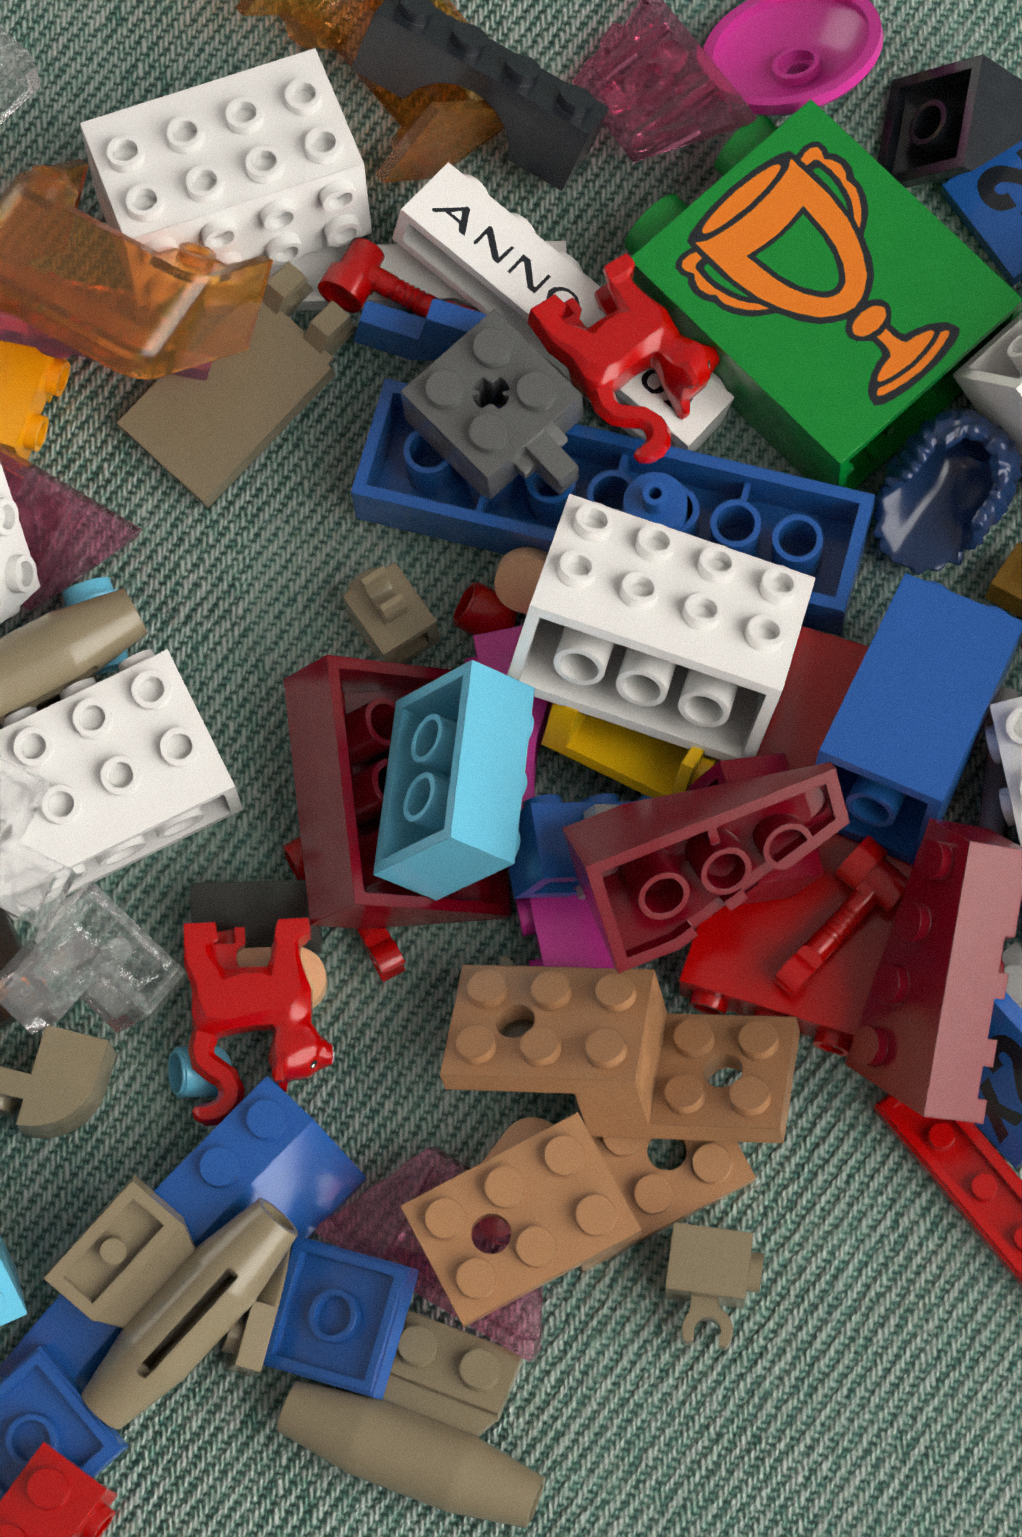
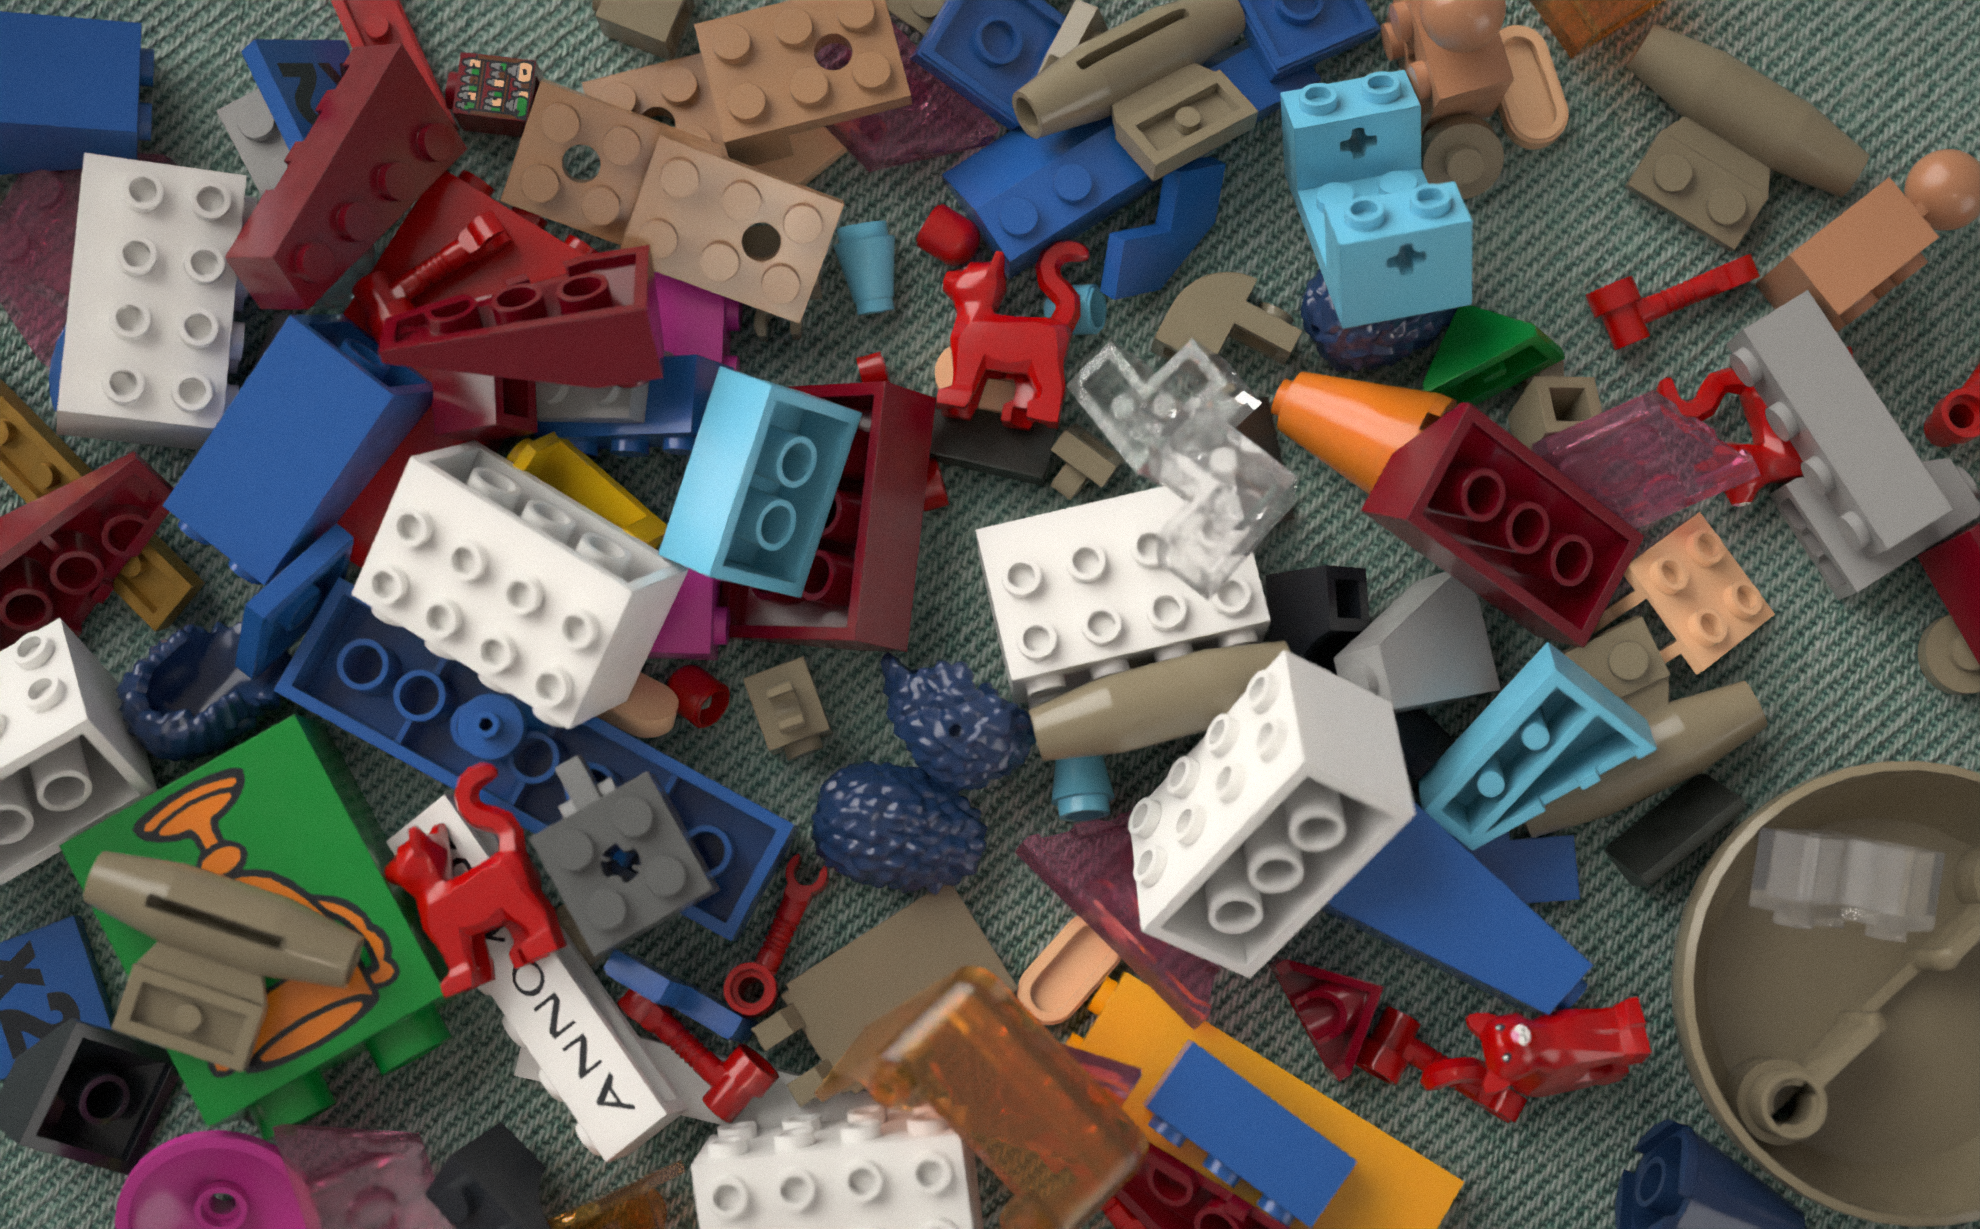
camera: 175 degrees left, 10 degrees up
none -> dark tan plate [83,851,364,1072]
none -> blue tile [235,523,354,680]
none -> brick [445,52,545,138]
none -> red brick [724,854,829,1017]
none -> dark blue piece [811,760,988,896]
none -> medium azure cone [833,221,895,316]
none -> dark blue piece [880,652,1036,792]
none -> red piece [916,204,980,267]
none -> light nougat tile [1017,912,1125,1025]
none -> dark tan tile [1050,423,1127,500]
none -> blue tile [1100,156,1226,300]

